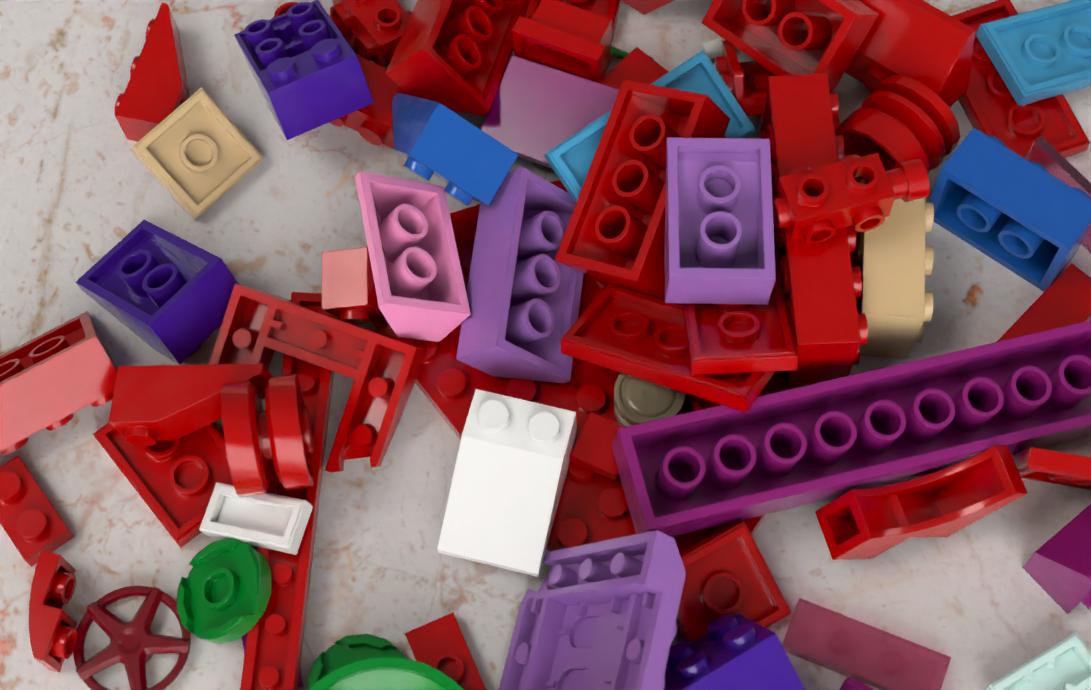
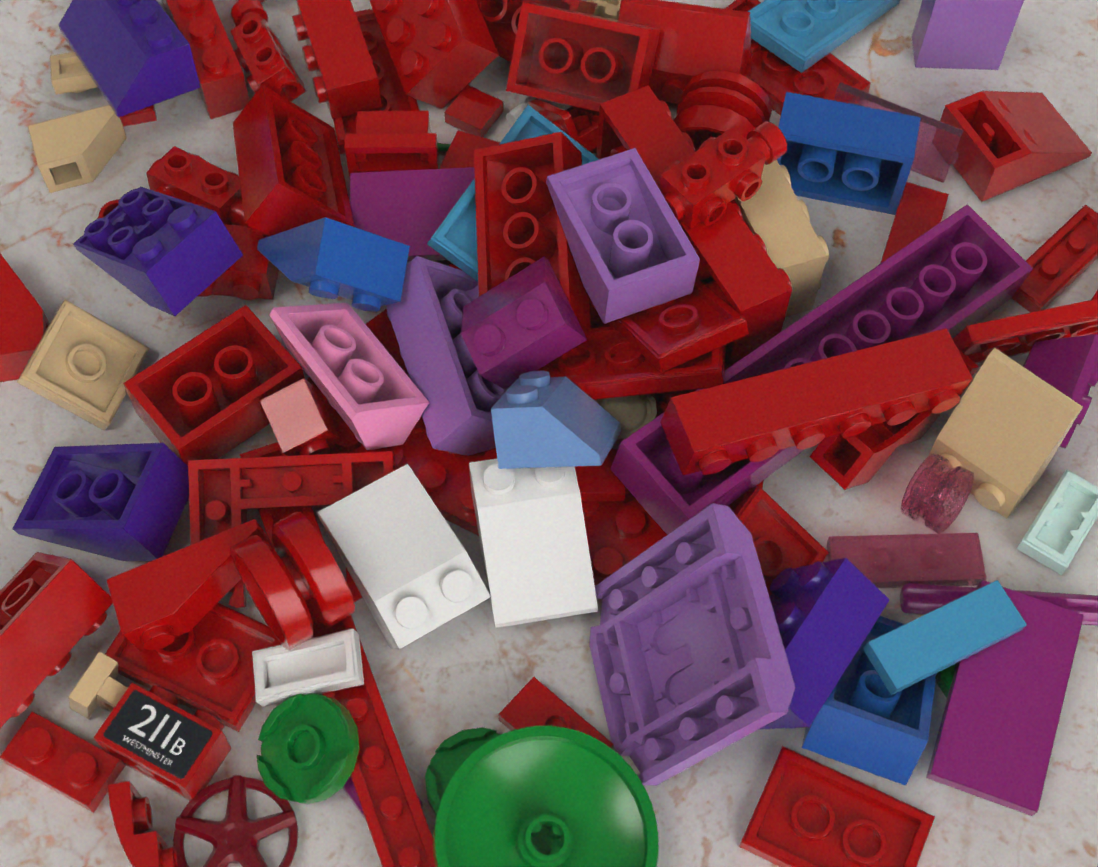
camera: 30 degrees left, 5 degrees down
none -> tan tile [68,651,128,719]
none -> brick [94,682,231,801]
none -> red brick [123,305,305,466]
none -> white slope [317,464,491,649]
none -> red tile [444,85,504,137]
none -> magenta slope [461,256,587,390]
none -> medium blue slope [491,371,621,469]
none -> red brick [660,328,973,476]
none -> clear pink wheel [901,453,974,534]
none -> tan slope [926,348,1083,519]

